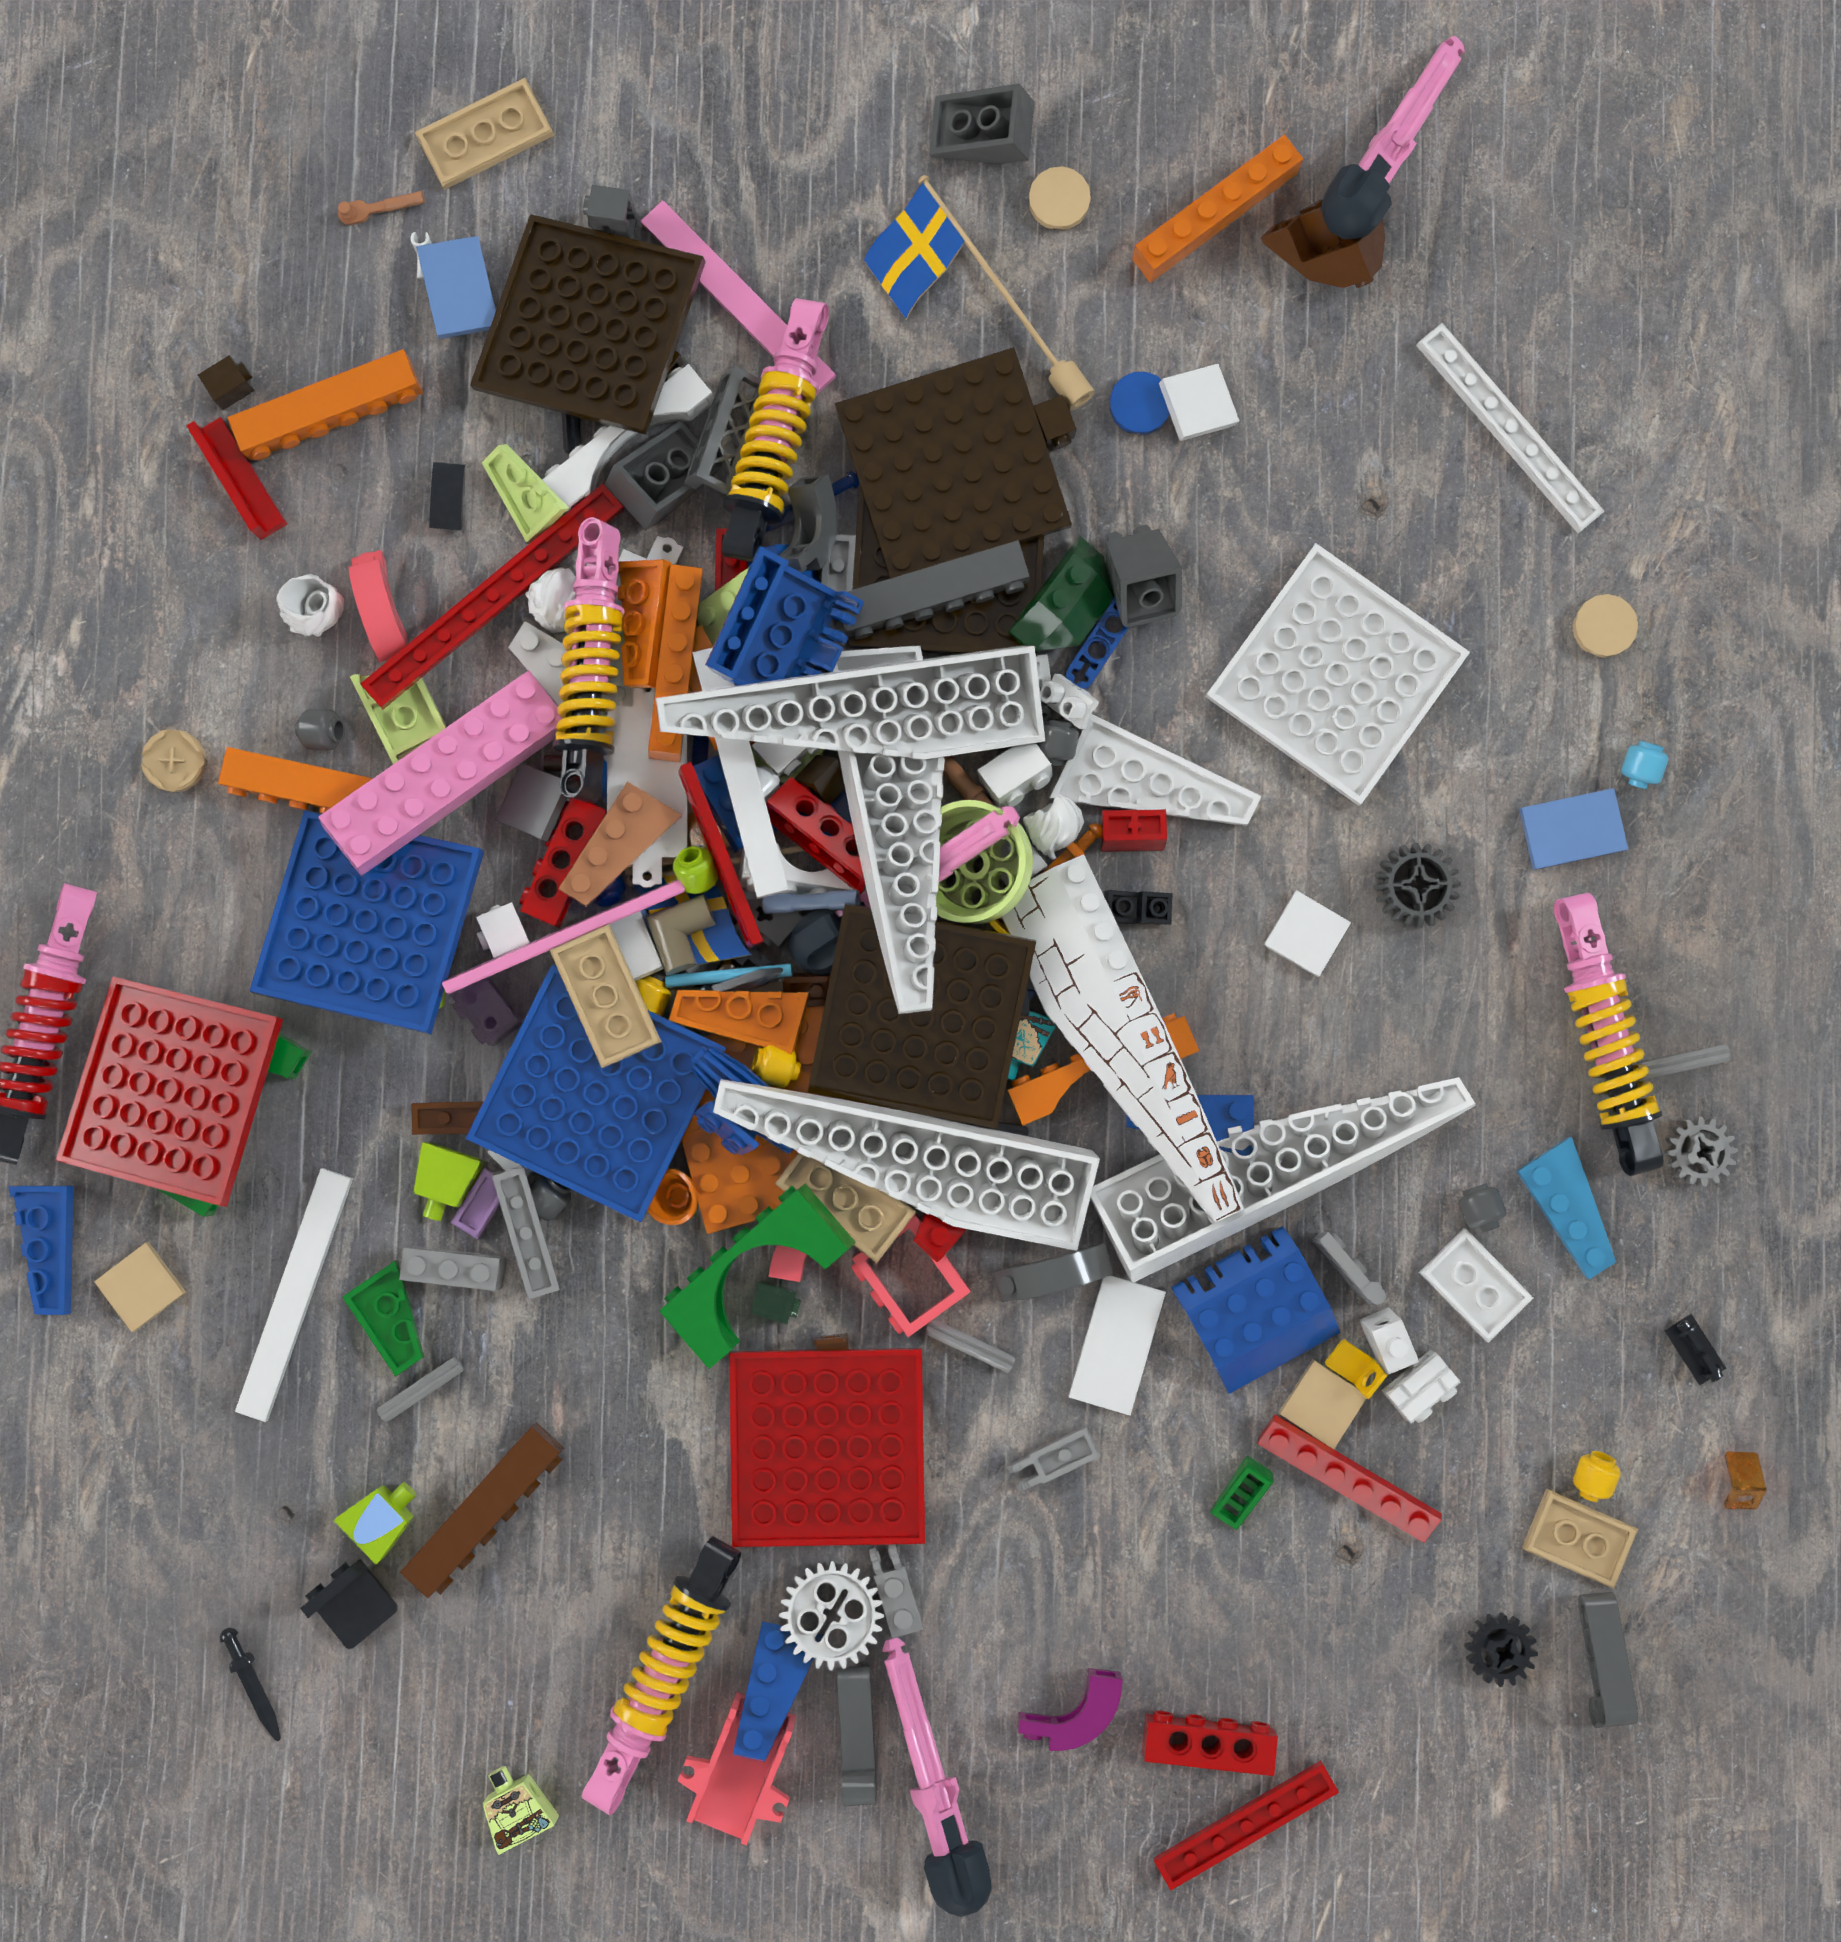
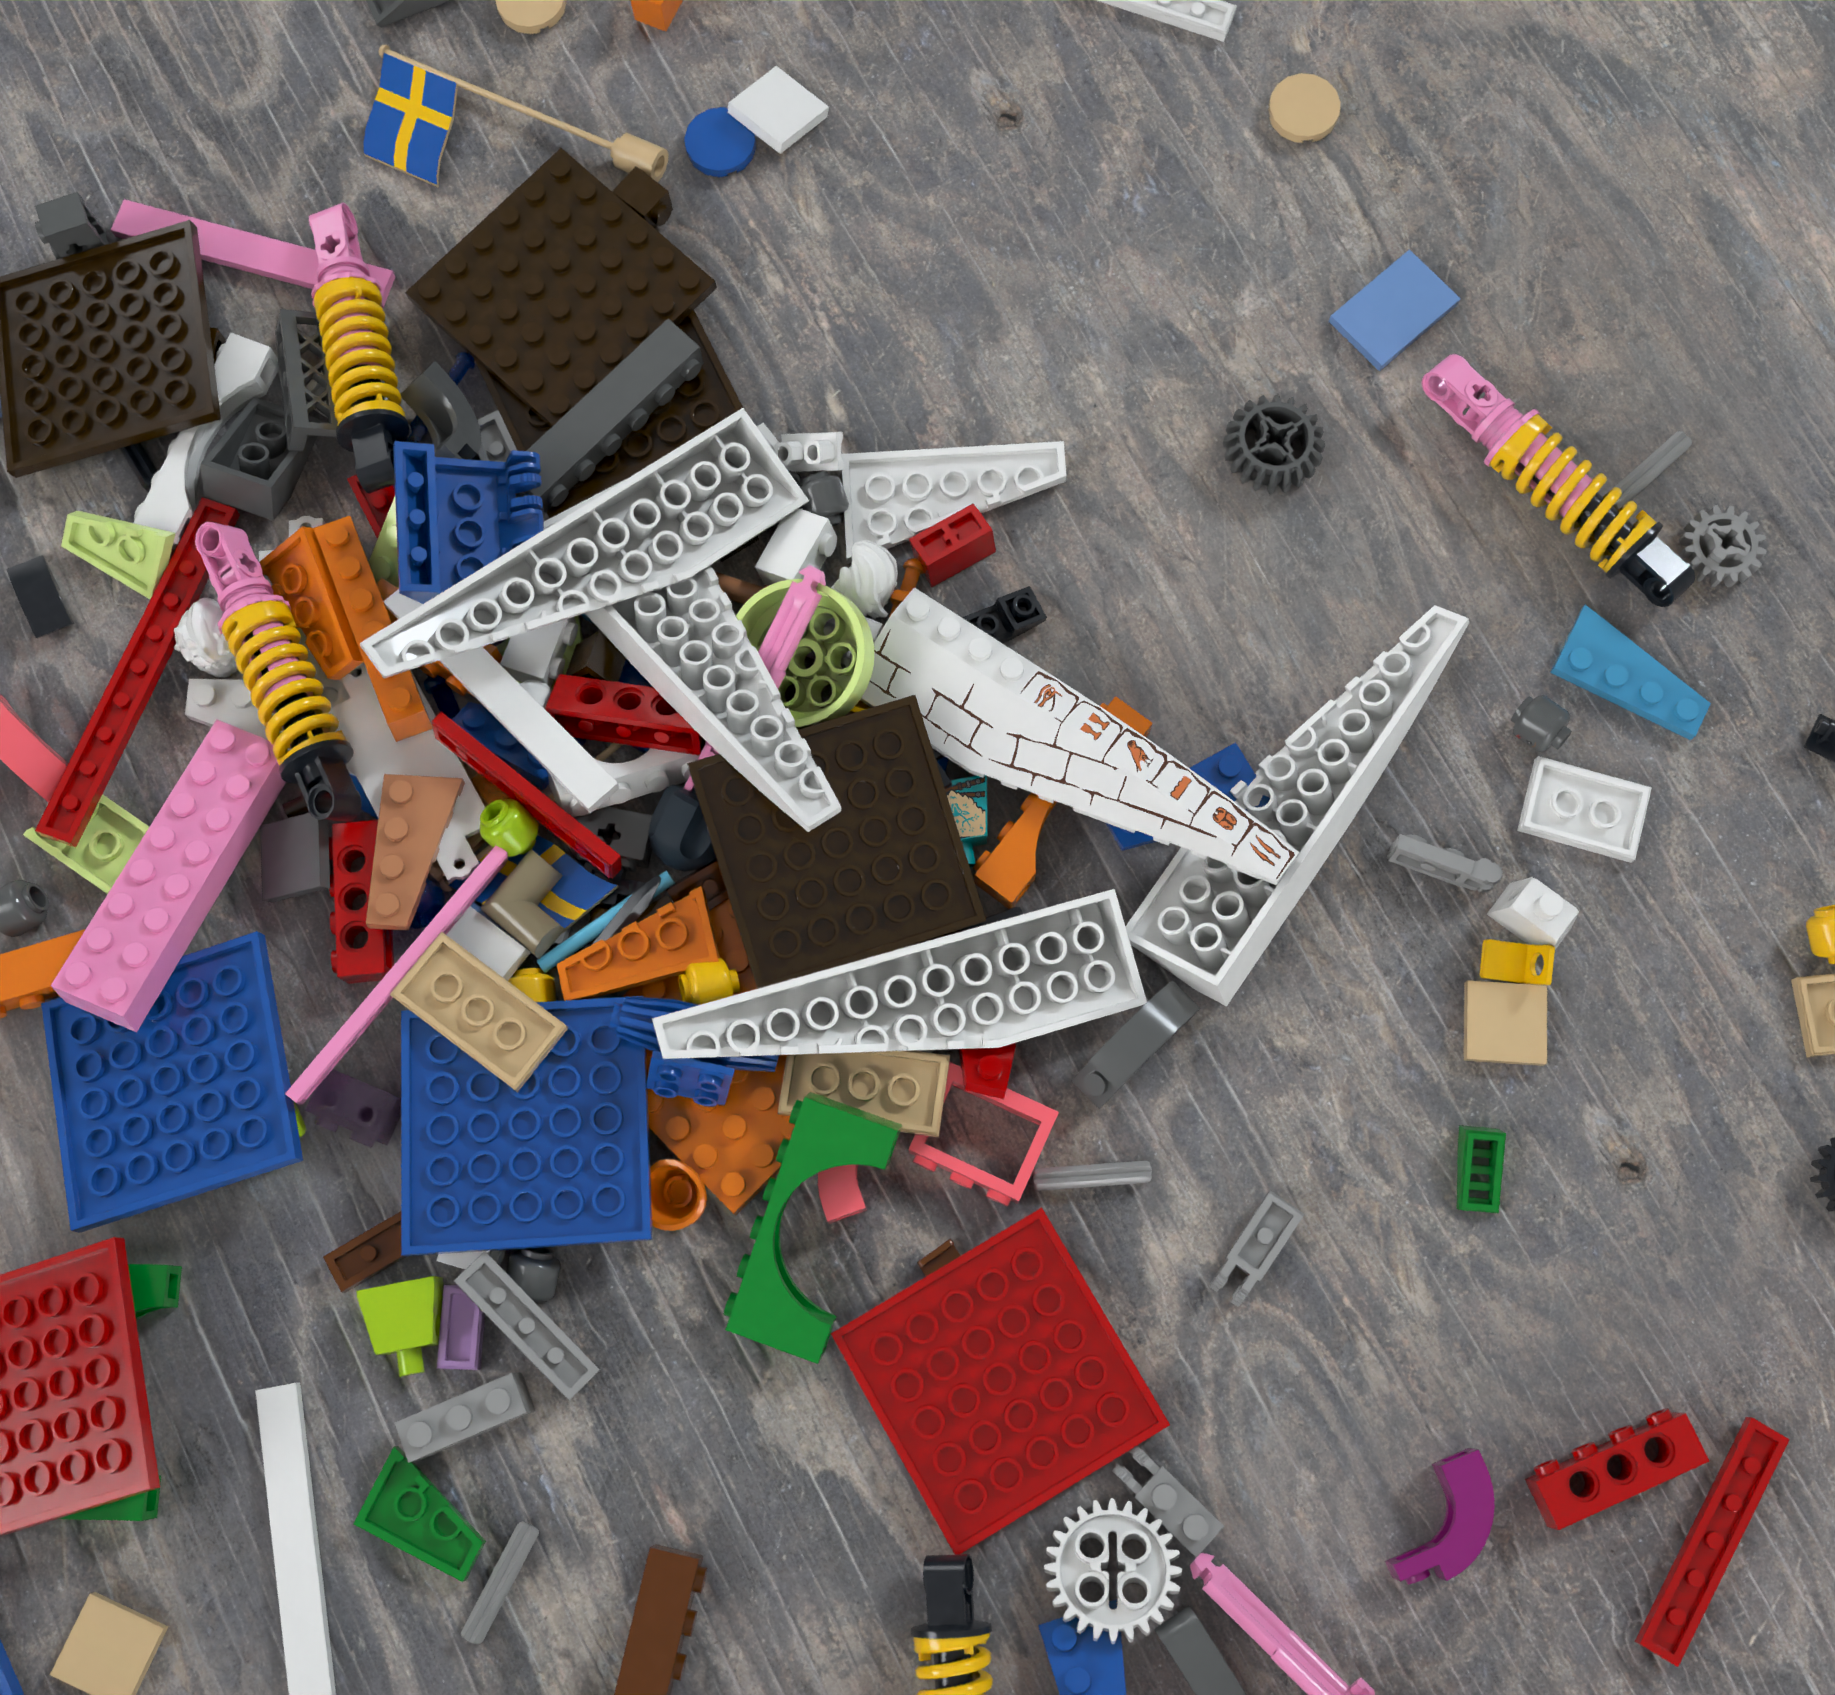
camera: 30 degrees left, 10 degrees down
white head [476,902,530,958] -> none
clear green brick [750,1280,801,1324] -> none
sand blue piece [762,890,861,914] -> none
dark green wedge [1008,536,1114,652] -> none
blue beam [1065,598,1129,690] -> none
white tile [1068,1275,1166,1415] -> none
dark grey hips [1105,525,1182,628] -> none
blue slope [1171,1226,1341,1394] -> none
white plate [1205,543,1470,806] -> none
plate [1257,1414,1442,1543] -> none
white tile [1263,890,1351,977] -> none
white brick [1381,1350,1461,1424] -> none
medium azure head [1621,740,1669,789] -> none

